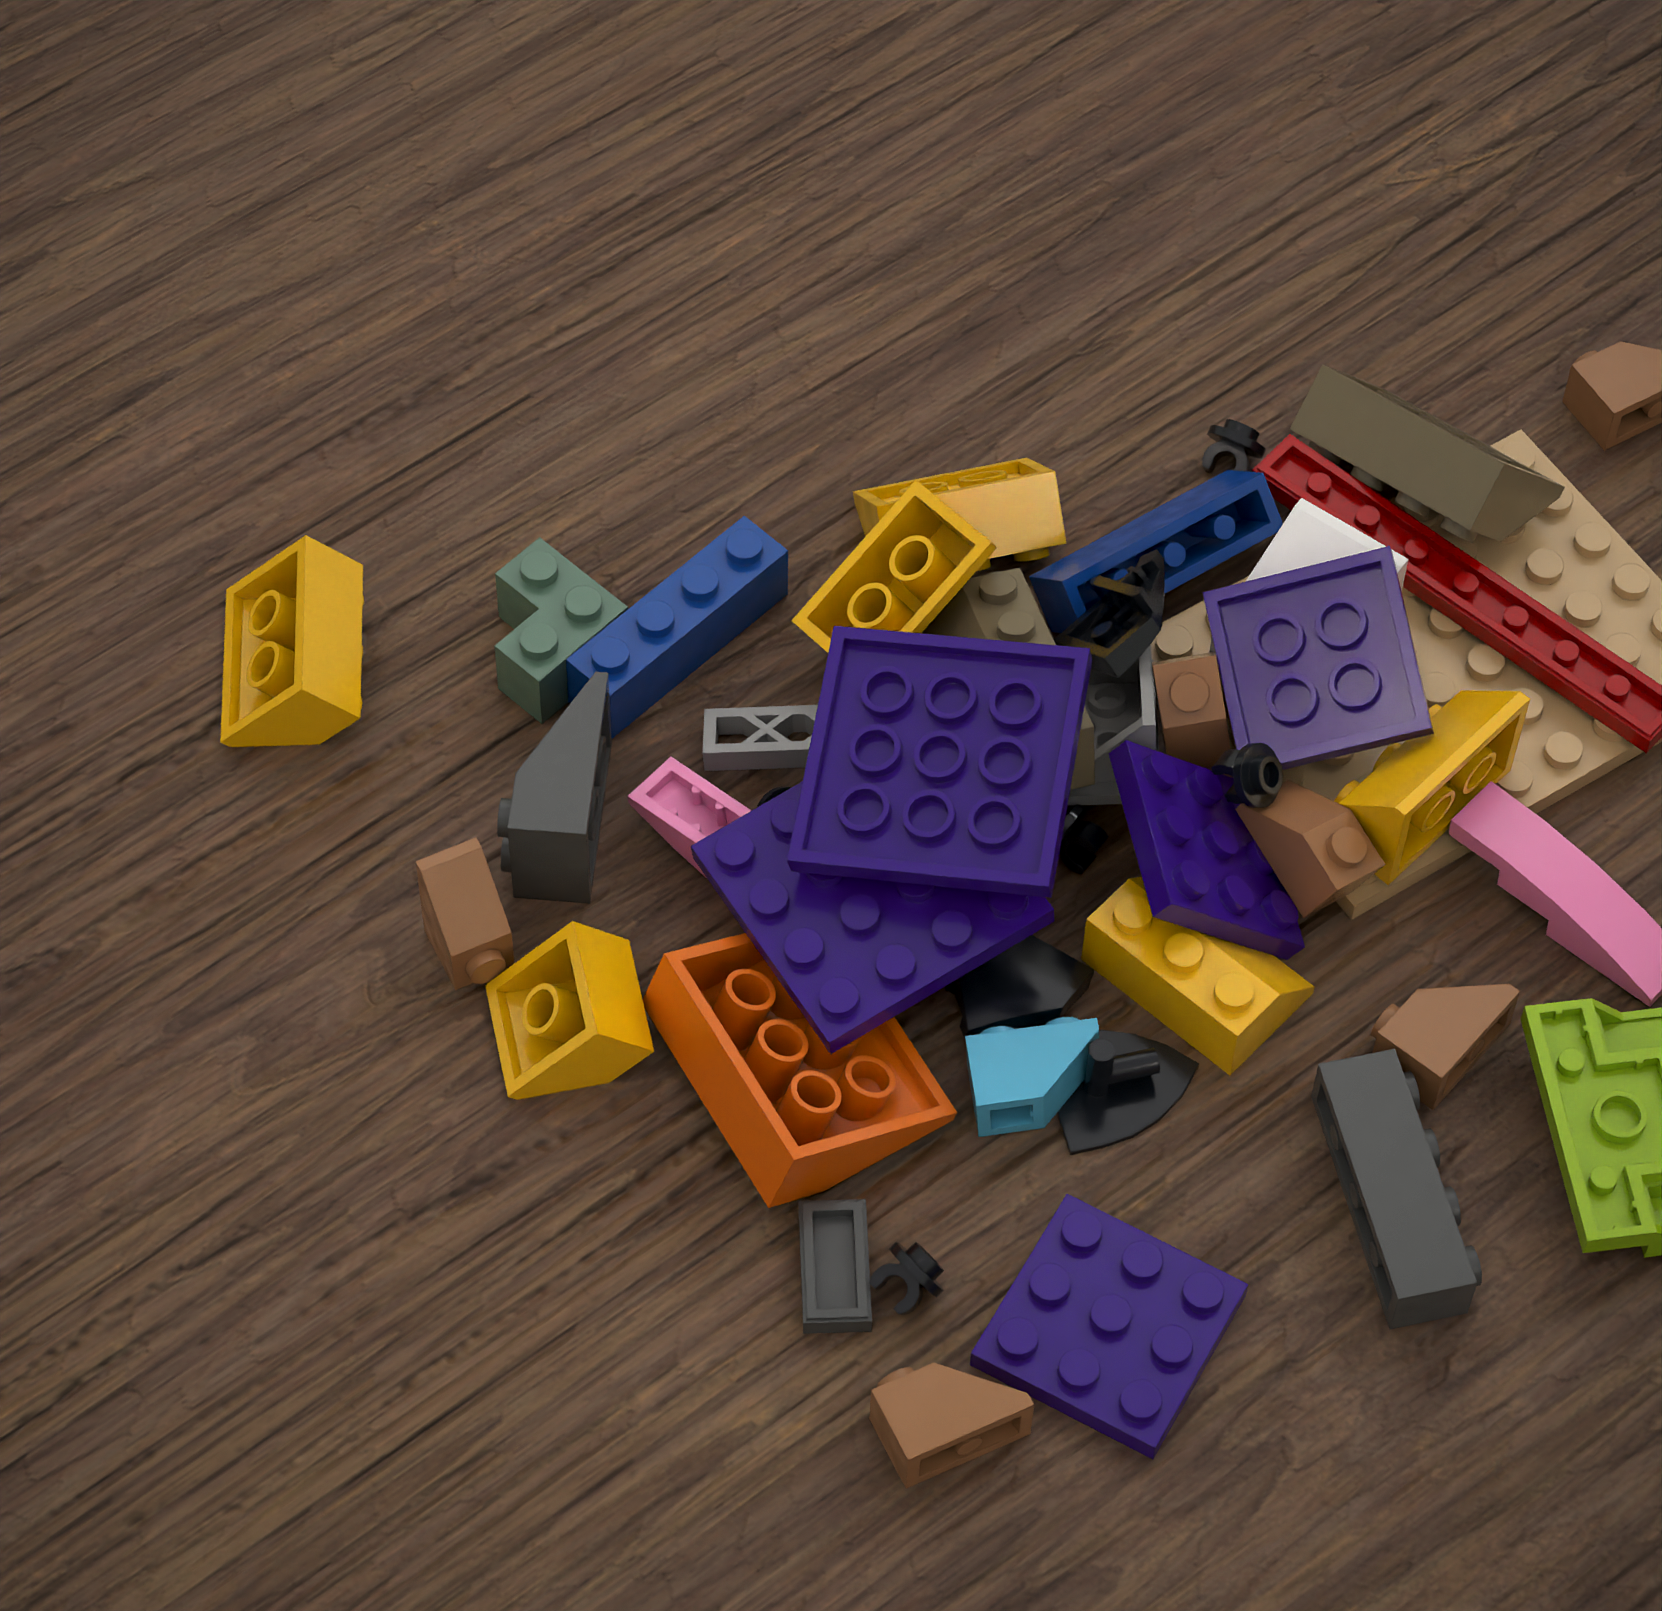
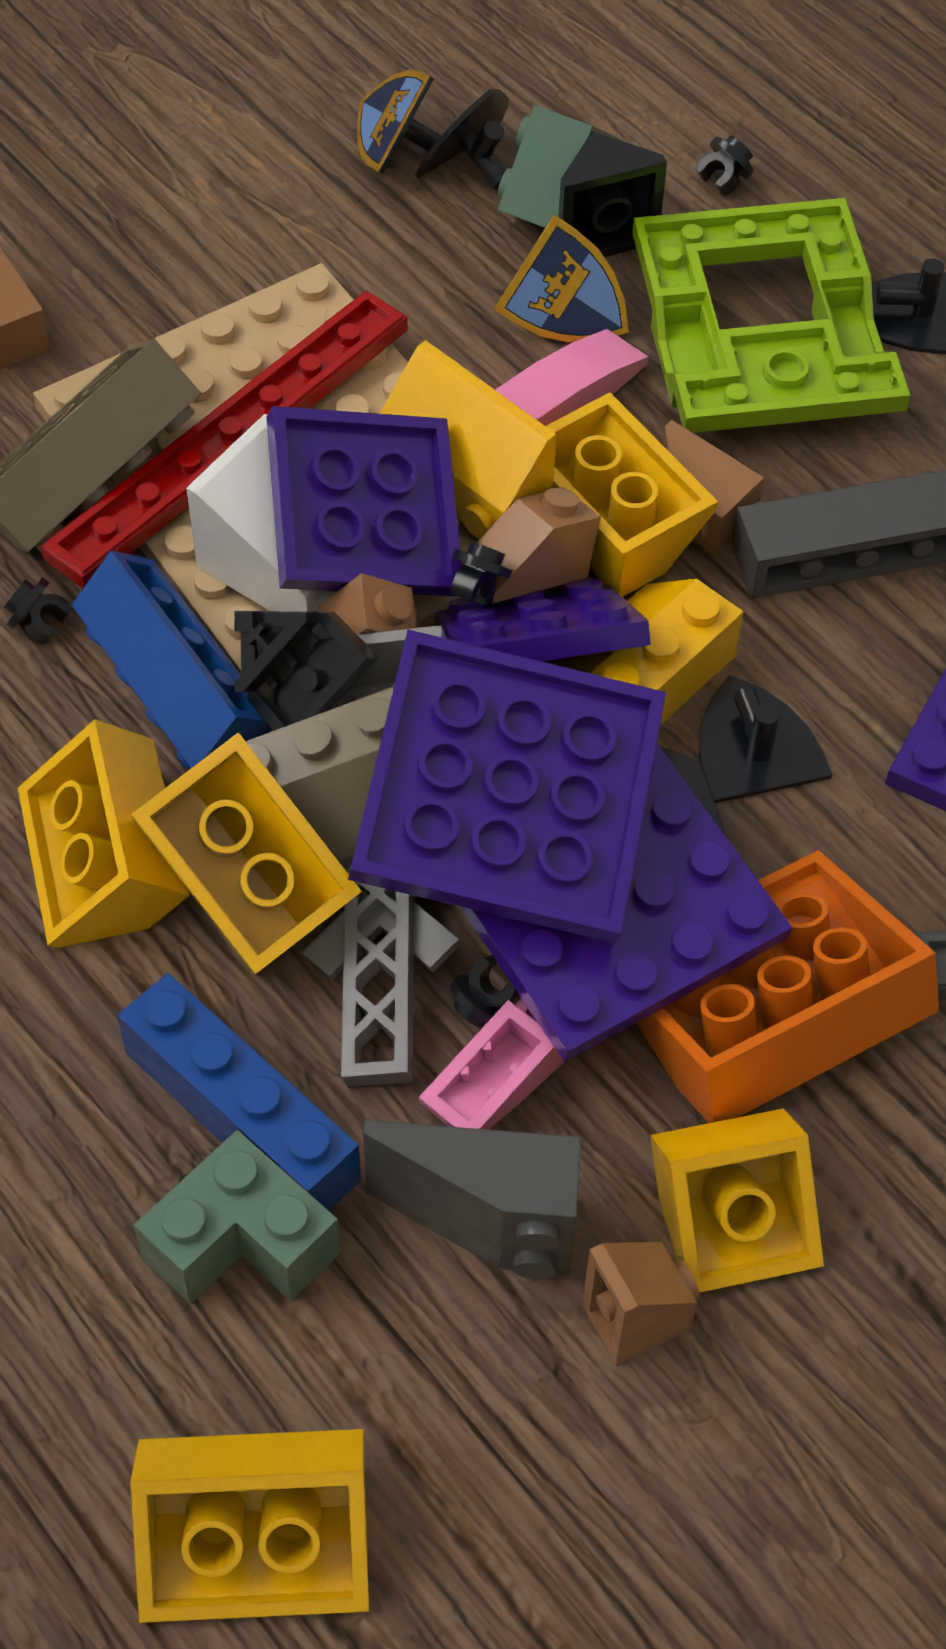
camera: 90 degrees left, 0 degrees up
medium azure slope [965,1017,1099,1137] -> none
none -> yellow slope [546,392,718,598]

